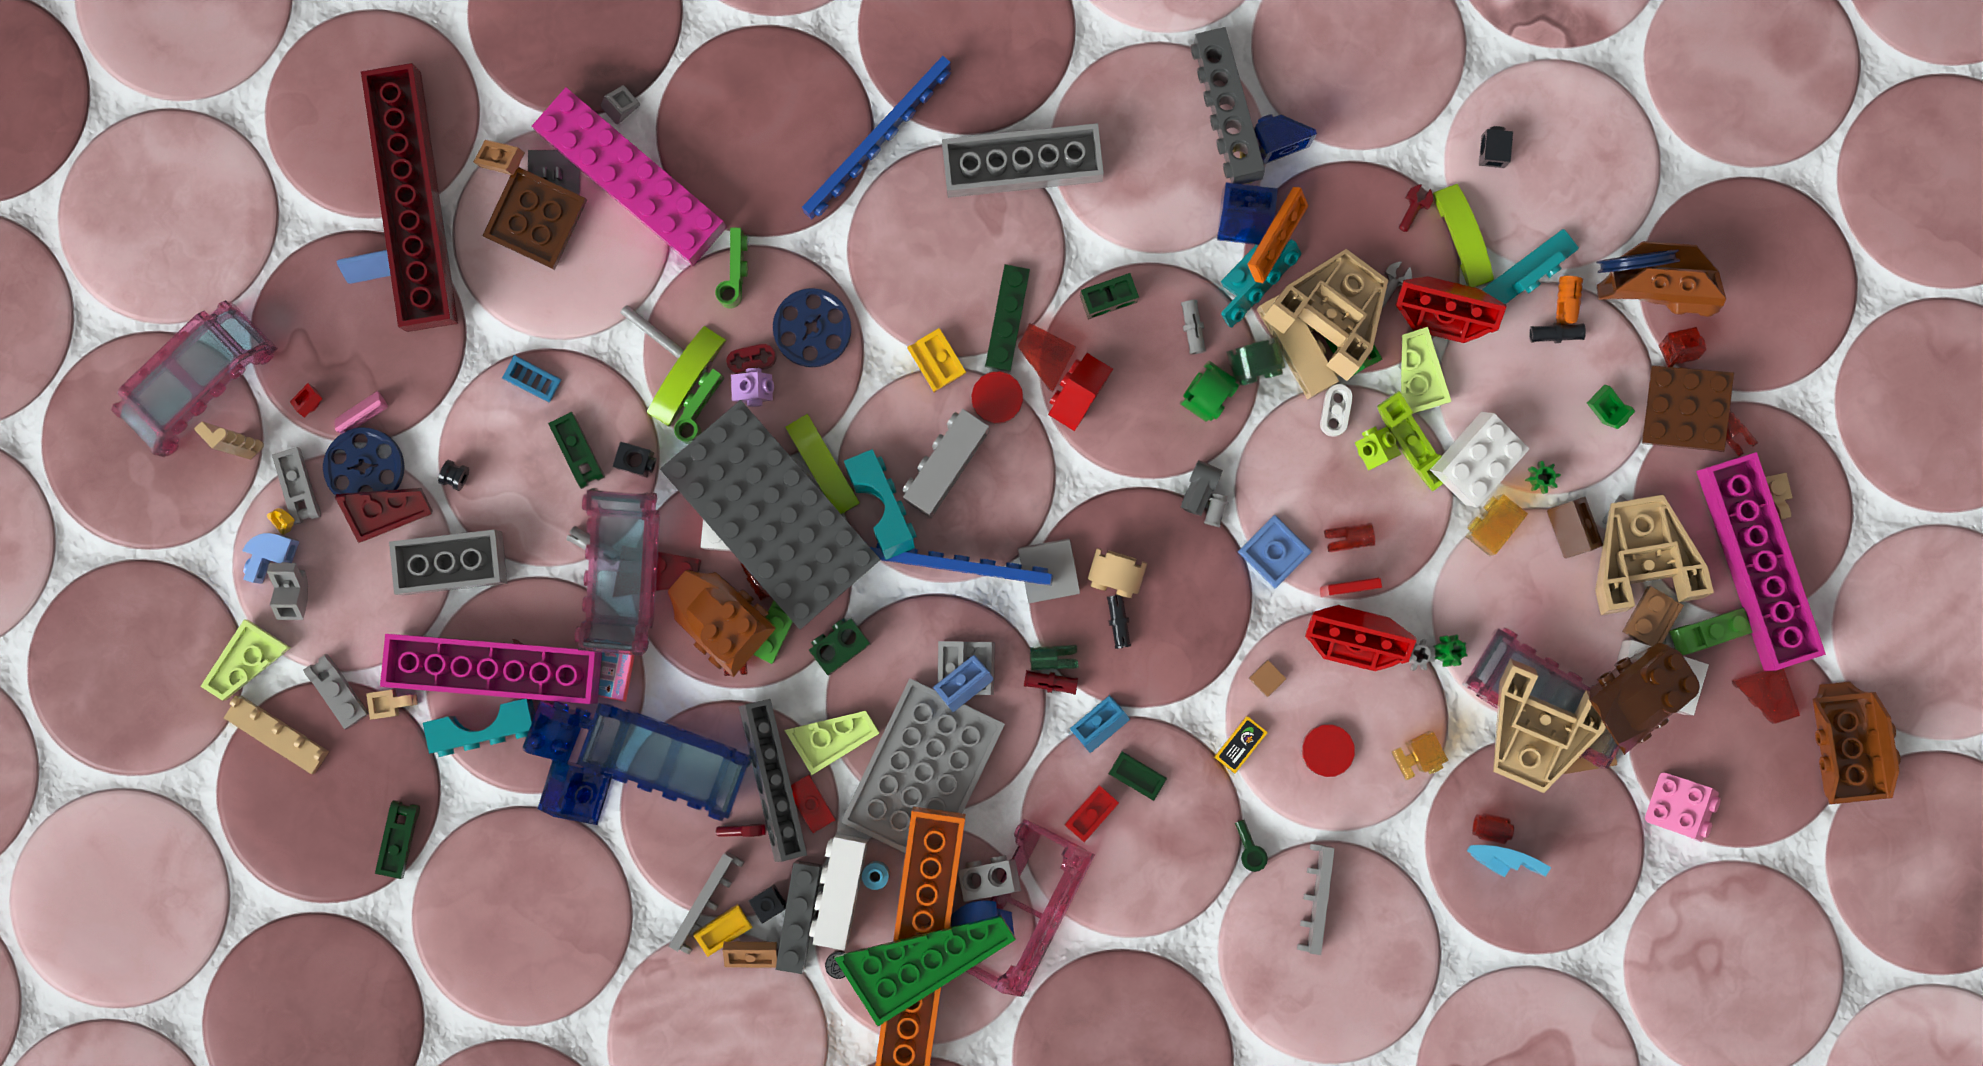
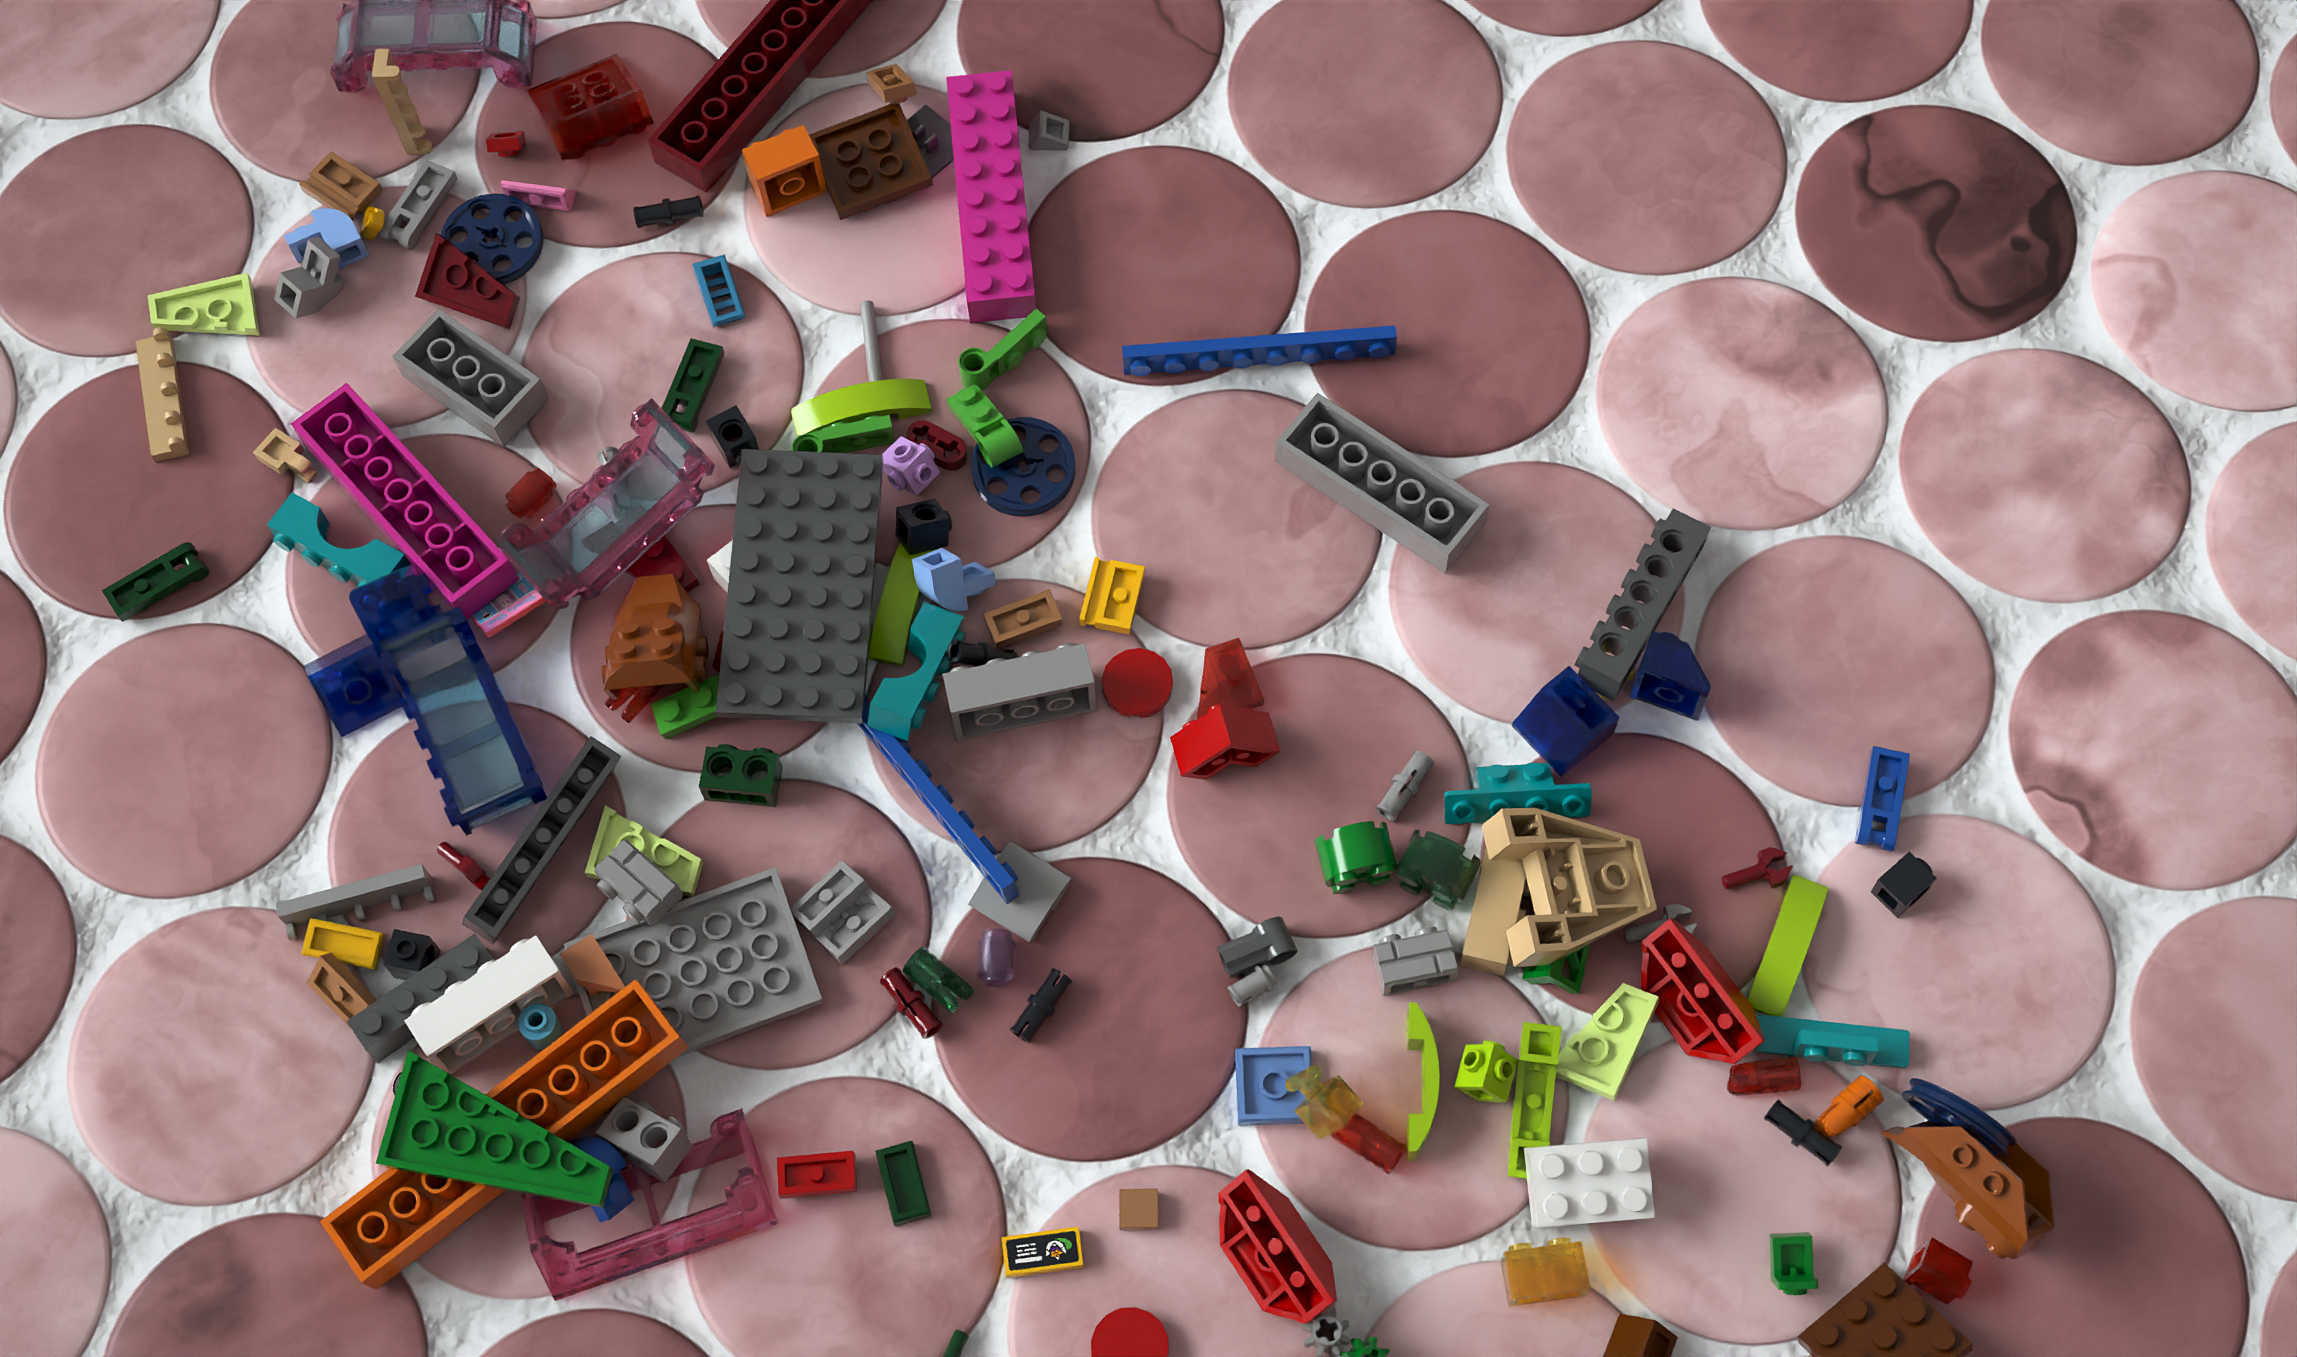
camera: 45 degrees right, 20 degrees down
light grey plate [303,654,369,729] -> none
medium blue slope [337,250,391,284] -> none
black wheel [438,459,469,491] -> none
red plate [791,774,836,833] -> none
medium blue slope [933,655,993,712] -> none
dark green plate [985,264,1030,372] -> none
dark azure slope [1070,695,1130,753] -> none
dark green brick [1079,273,1139,320] -> none
tan brick [1088,548,1147,598] -> none
orange tile [1247,187,1309,283] -> none
white plate [1320,384,1352,437] -> none
red tile [1320,577,1382,597] -> none
green gear [1525,461,1561,494] -> none
none -> medium nougat plate [299,151,383,221]
none -> clear red brick [505,468,557,519]
none -> clear red slope [527,53,654,161]
none -> nougat slope [560,934,625,995]
none -> light grey brick [594,839,683,927]
none -> black pin [633,195,704,228]
none -> orange brick [742,125,827,217]
none -> black brick [895,498,952,555]
none -> light blue brick [912,548,996,612]
none -> bright green plate [946,385,1023,468]
none -> black pin [947,640,1018,667]
none -> clear purple brick [977,929,1016,987]
none -> medium nougat plate [983,589,1063,648]
none -> clear yellow brick [1285,1065,1364,1139]
none -> light grey brick [1373,927,1458,996]
none -> lime slope [1407,1002,1440,1161]
none -> clear red hinge [1727,1056,1801,1096]
none -> blue plate [1855,746,1910,852]

